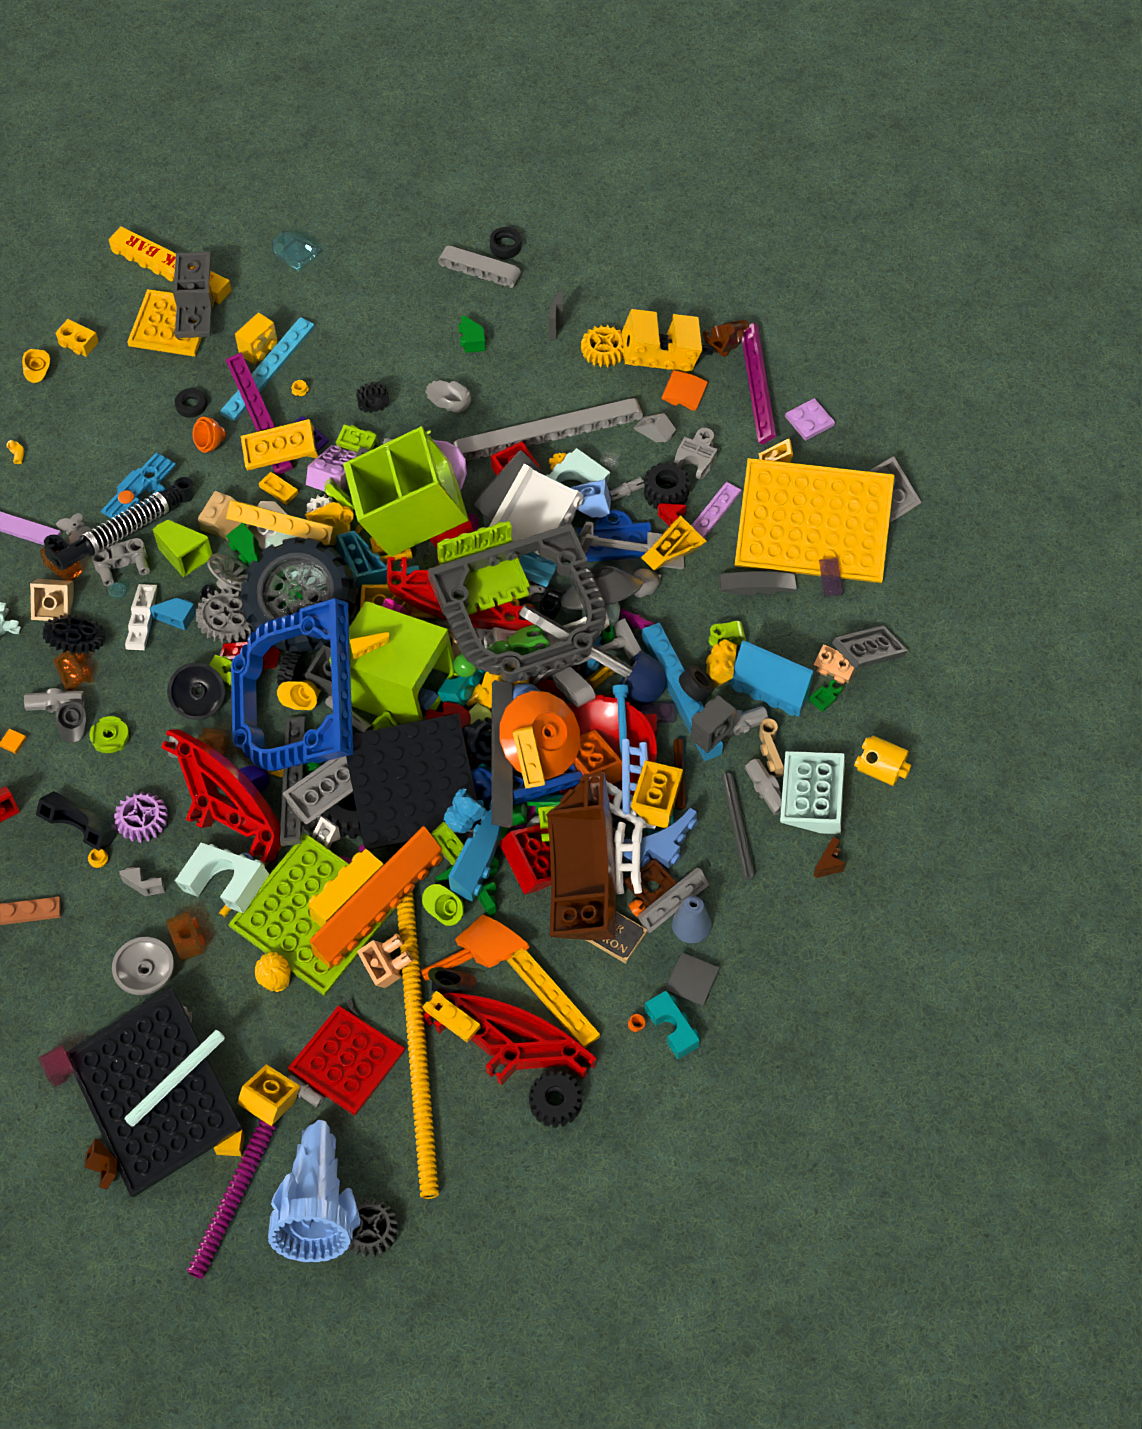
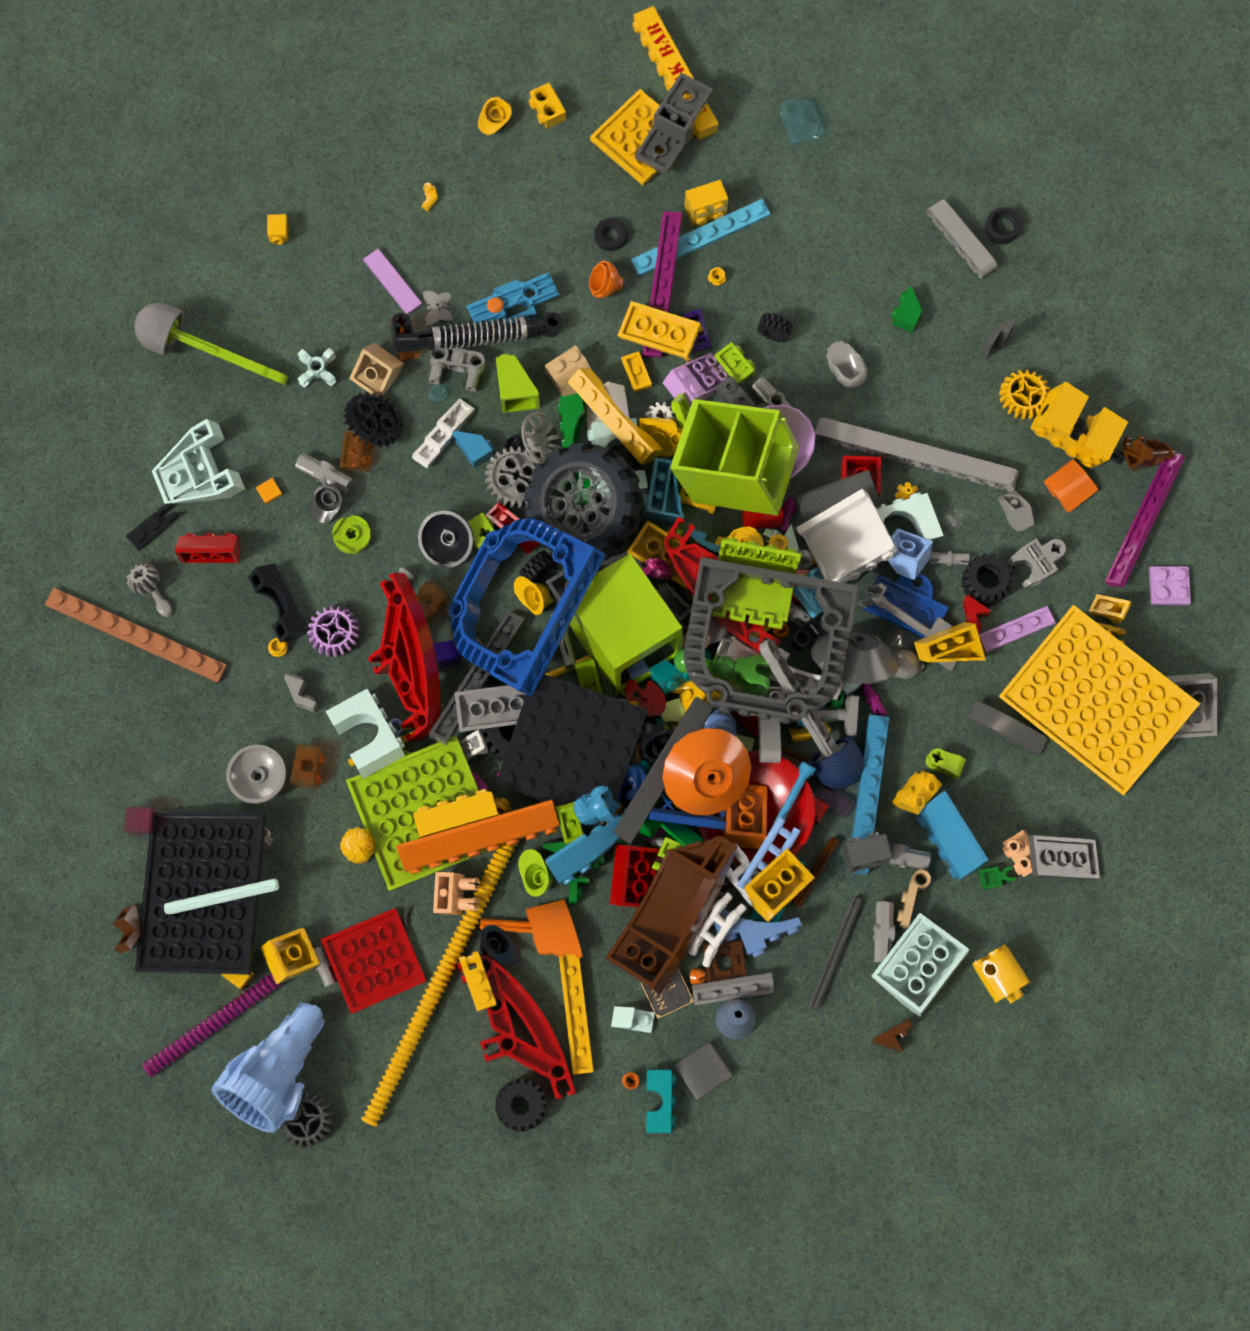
camera: 30 degrees right, 15 degrees up
yellow slope [350,632,390,659] -> none
yellow plate [513,726,546,788] -> none
black tyre [679,665,714,701] -> none
plate [819,558,843,597] -> none
none -> light aqua slope [611,1006,654,1033]

